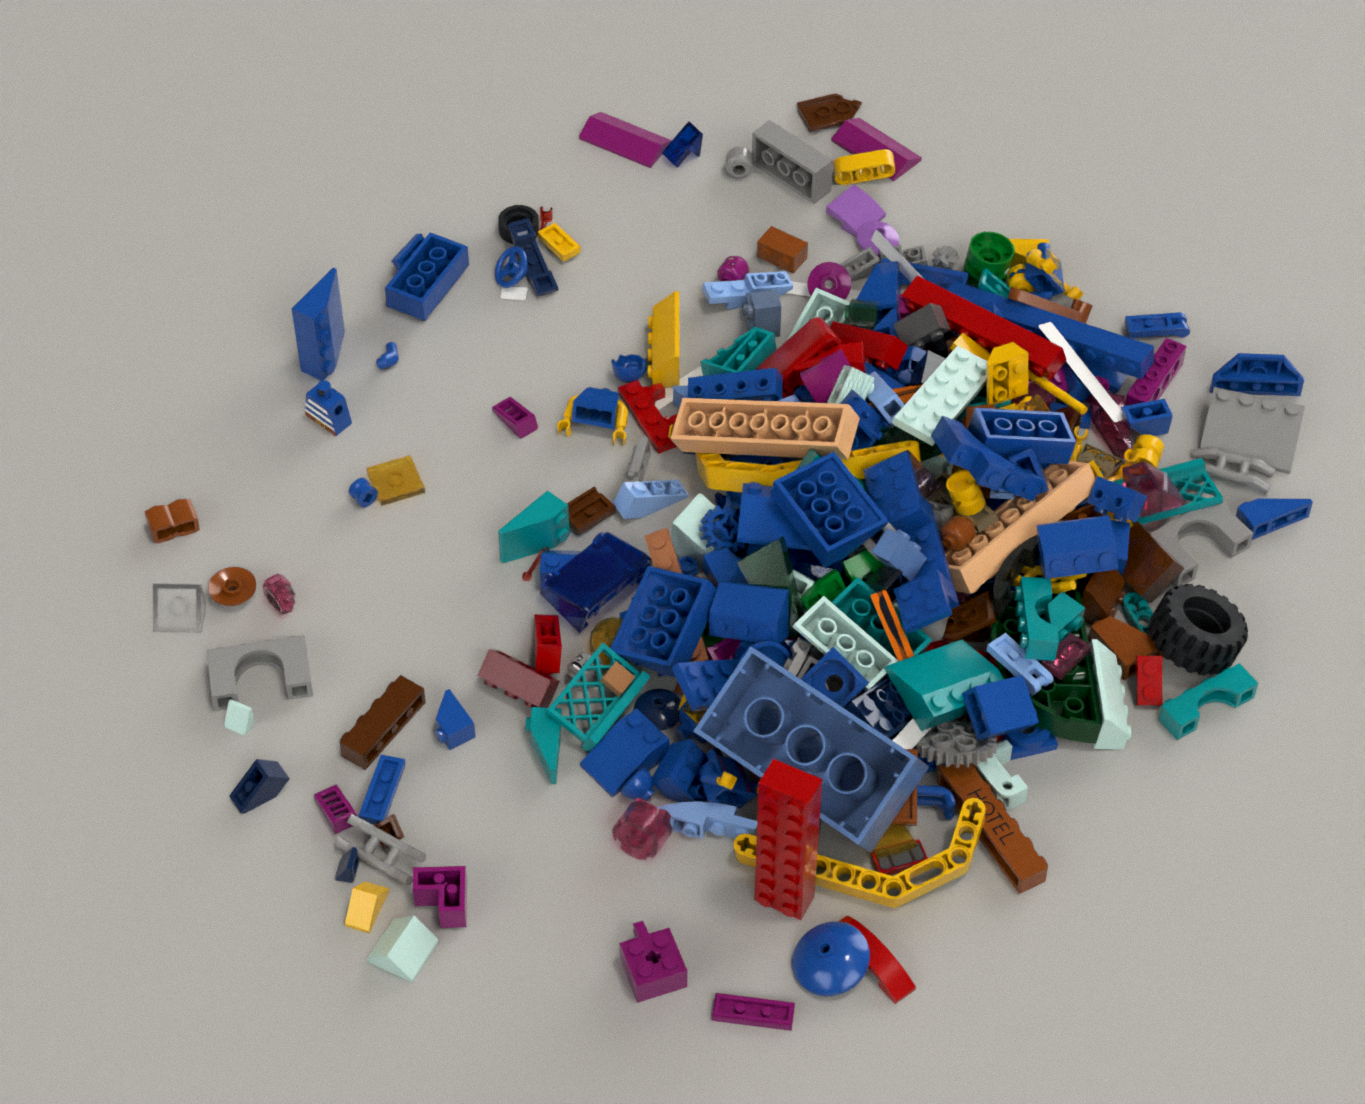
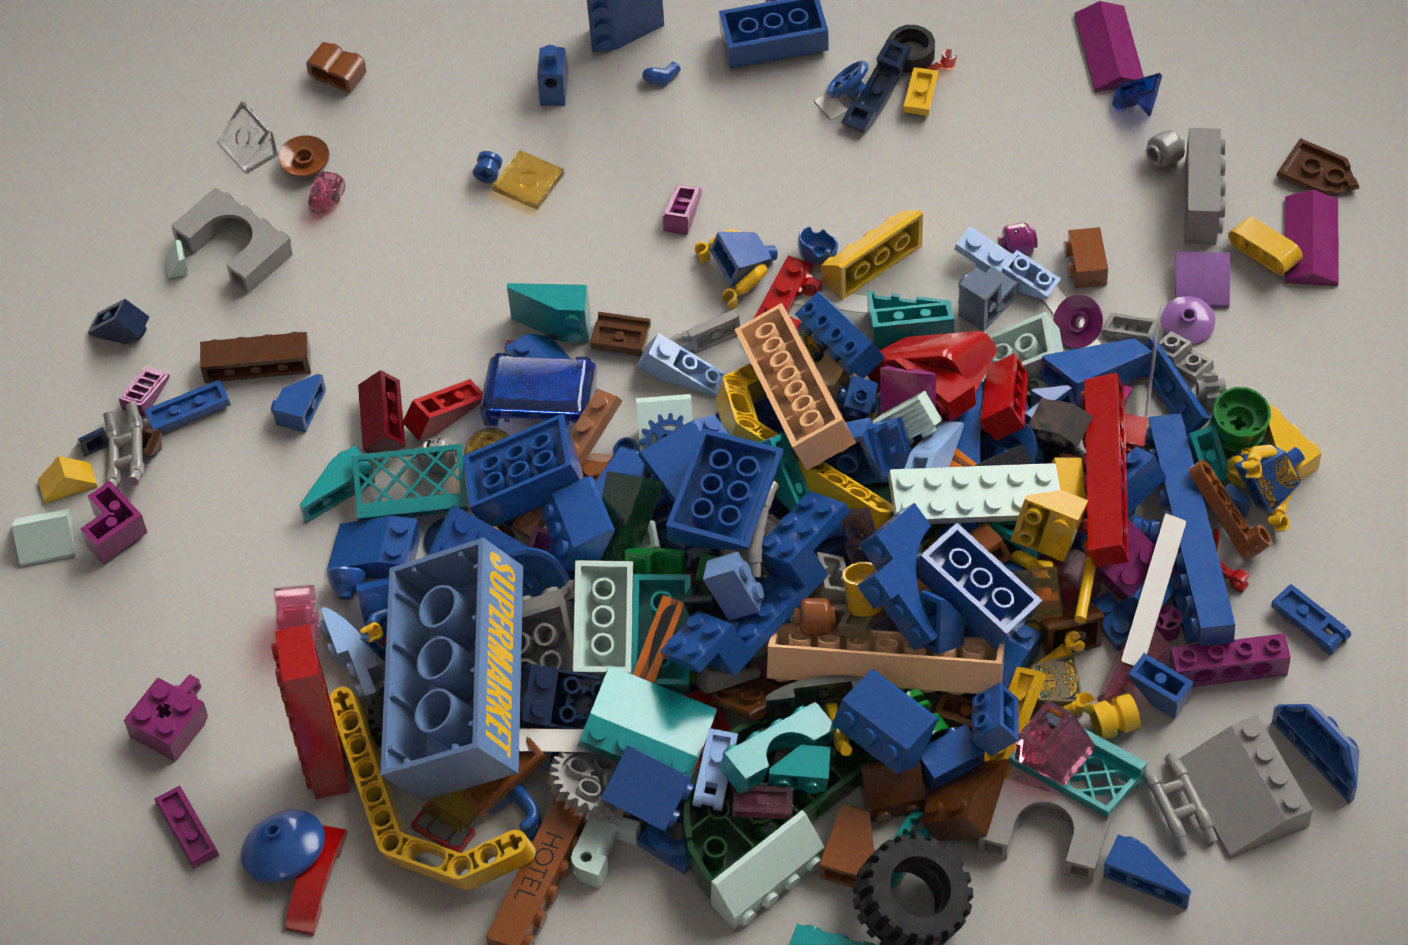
camera: 55 degrees right, 5 degrees up
medium nougat tile [600,661,635,697] -> none
blue piece [801,647,869,708] -> none
clear green brick [845,299,879,327] -> none
red plate [1136,656,1163,706] -> none

